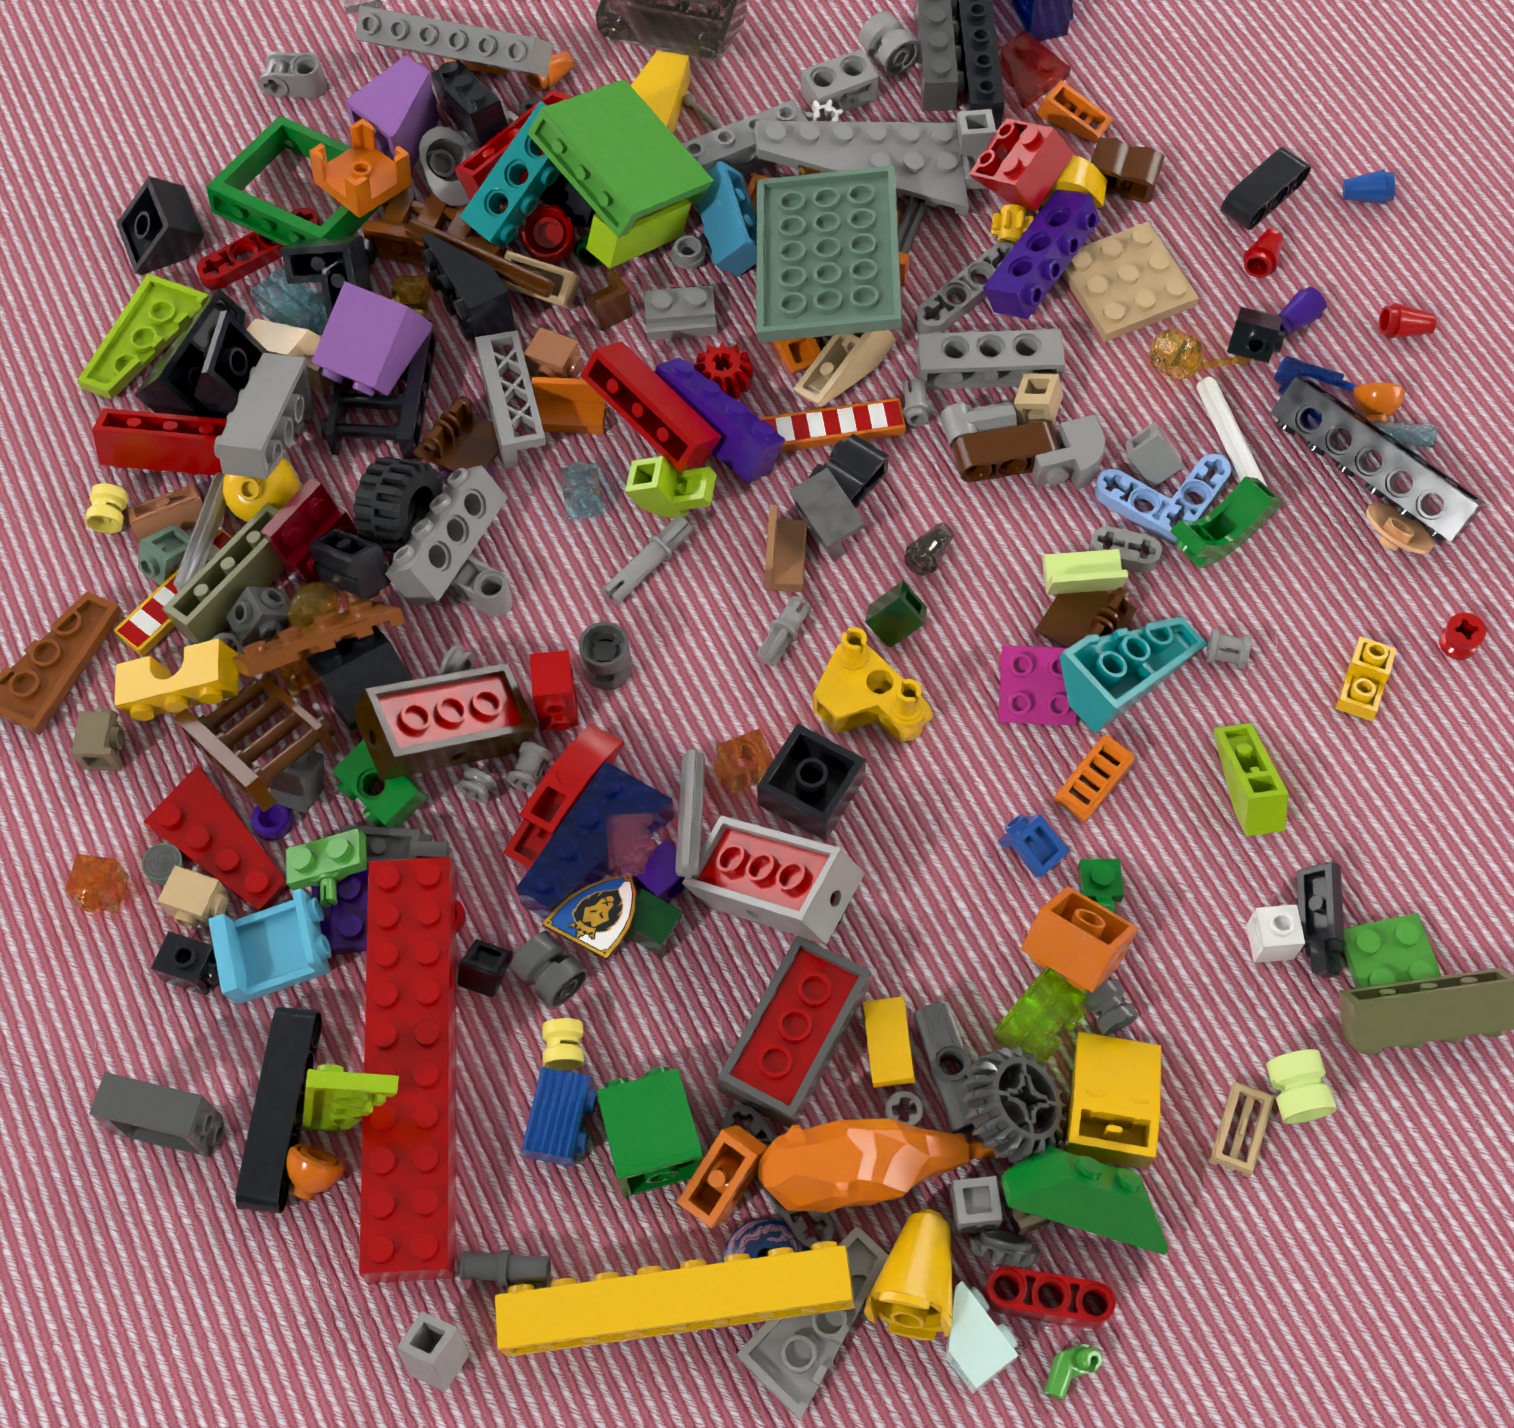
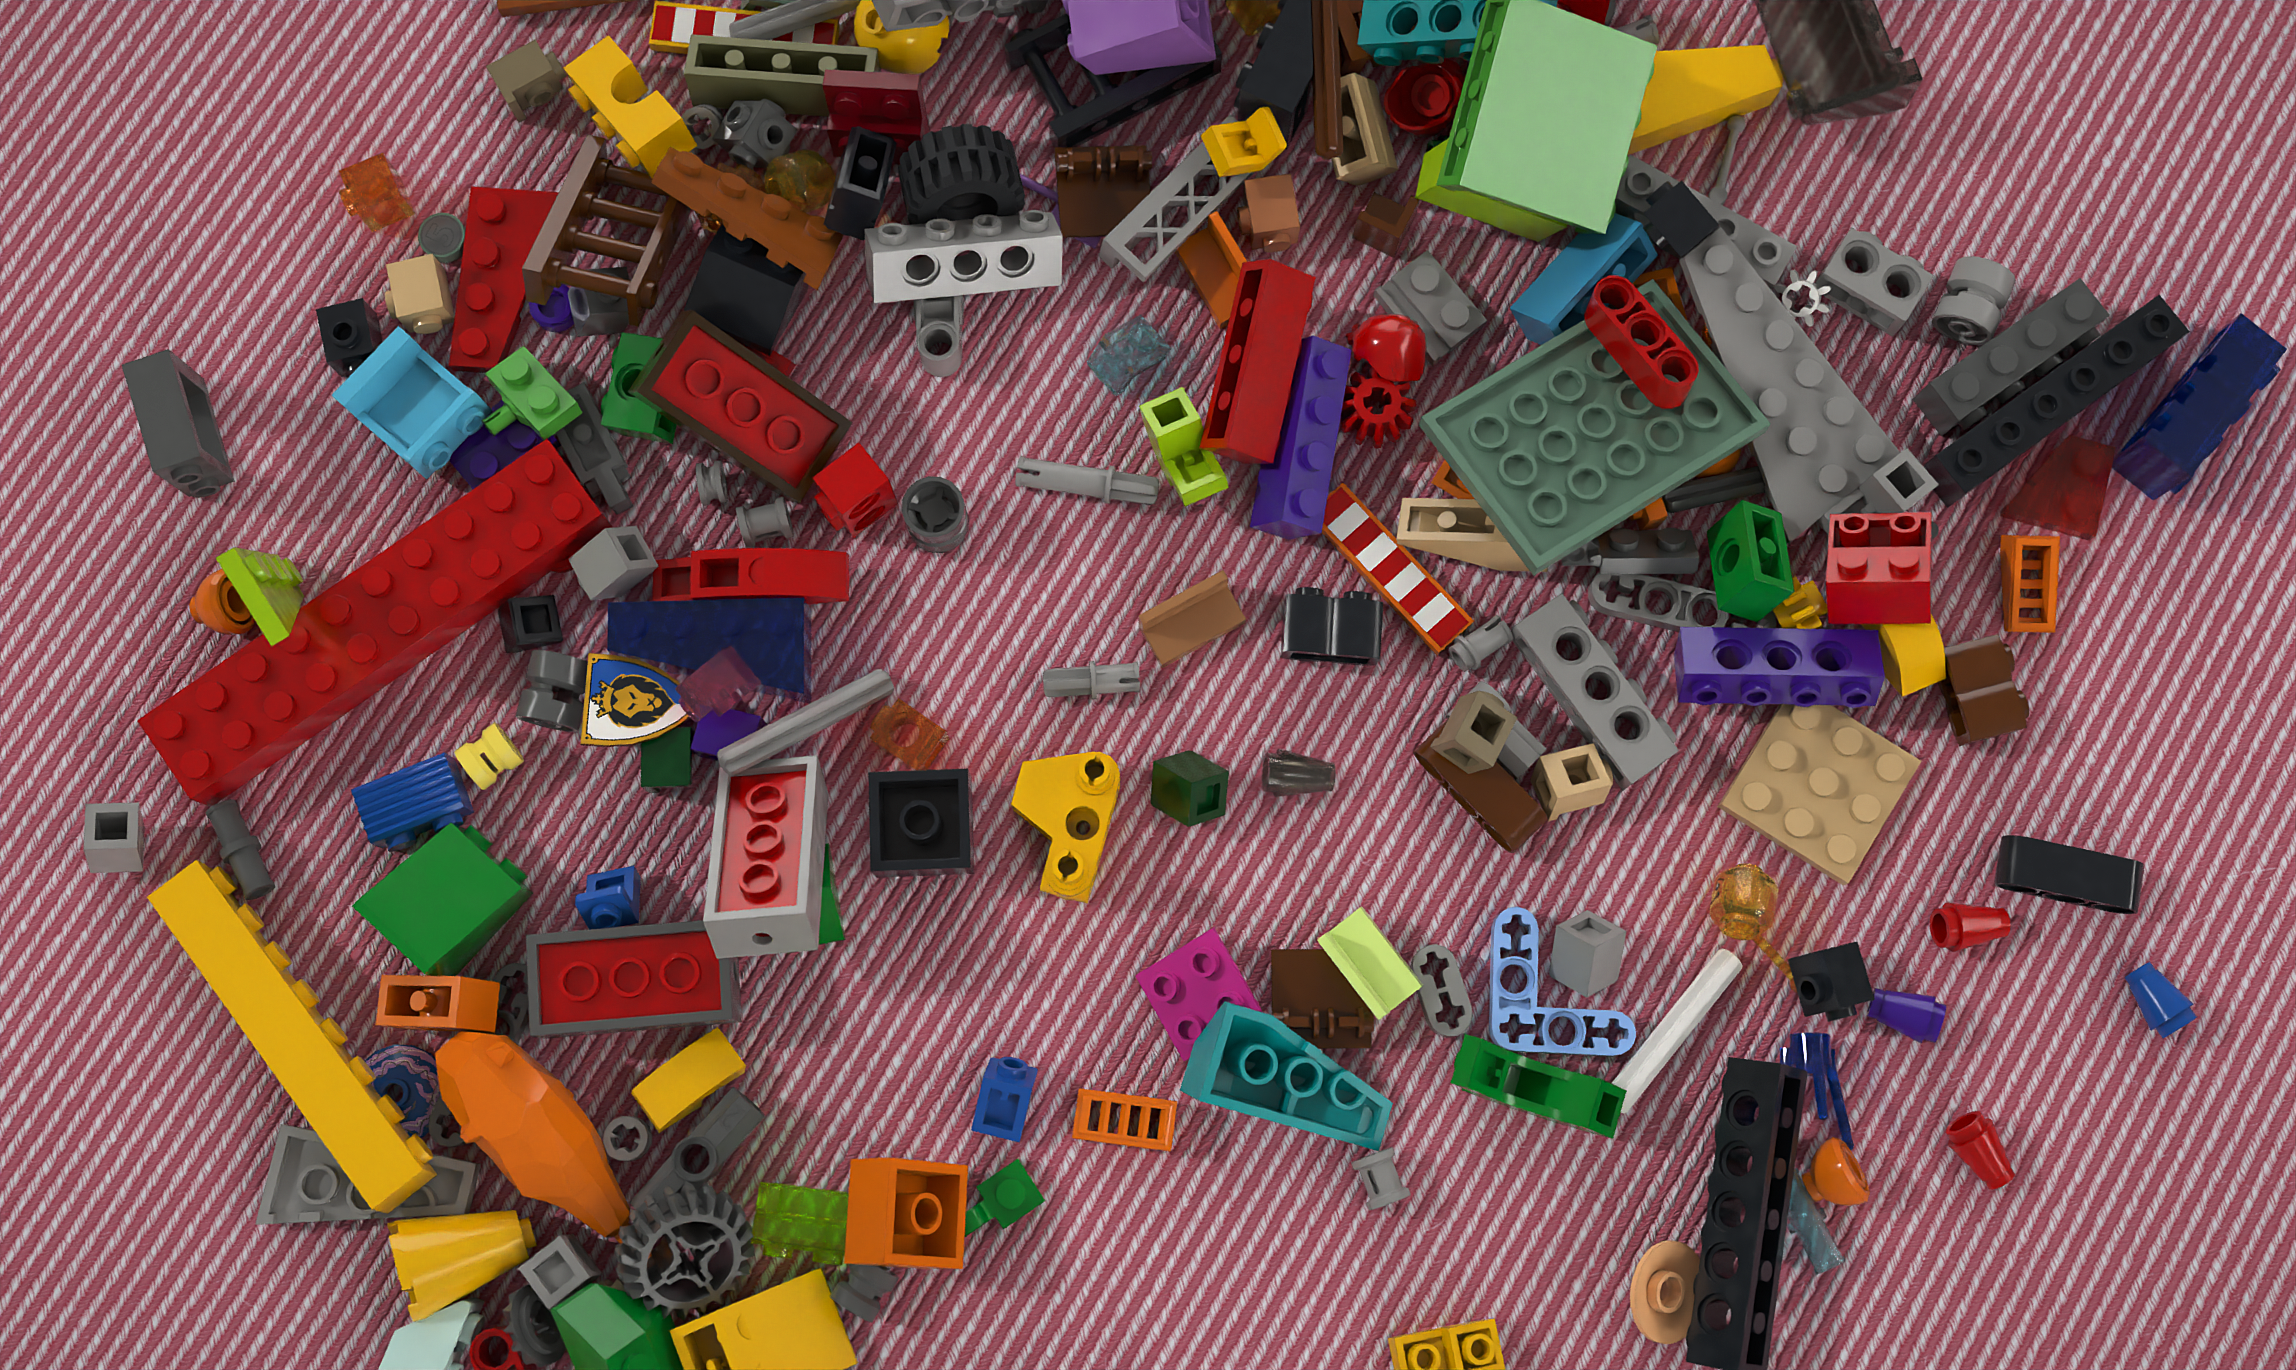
camera: 55 degrees right, 15 degrees up
black beam [235,1007,322,1214] -> none
light grey bush [440,645,475,675] -> none
light grey plate [671,236,706,269] -> none
flat silver panel [790,467,866,561] -> none
light grey brick [1032,414,1105,490] -> none
lime slope [1213,723,1289,836] -> none
none -> light grey brick [568,526,659,600]
none -> blue bracket [575,866,641,930]
none -> yellow bracket [1201,107,1287,177]
none -> red hair [1346,313,1427,382]
none -> dark tan brick [1430,690,1518,774]
none -> dark grey hinge [1561,528,1699,574]
none -> red beam [1584,275,1699,409]
none -> black brick [1643,180,1720,258]
none -> green brick [1707,500,1794,622]

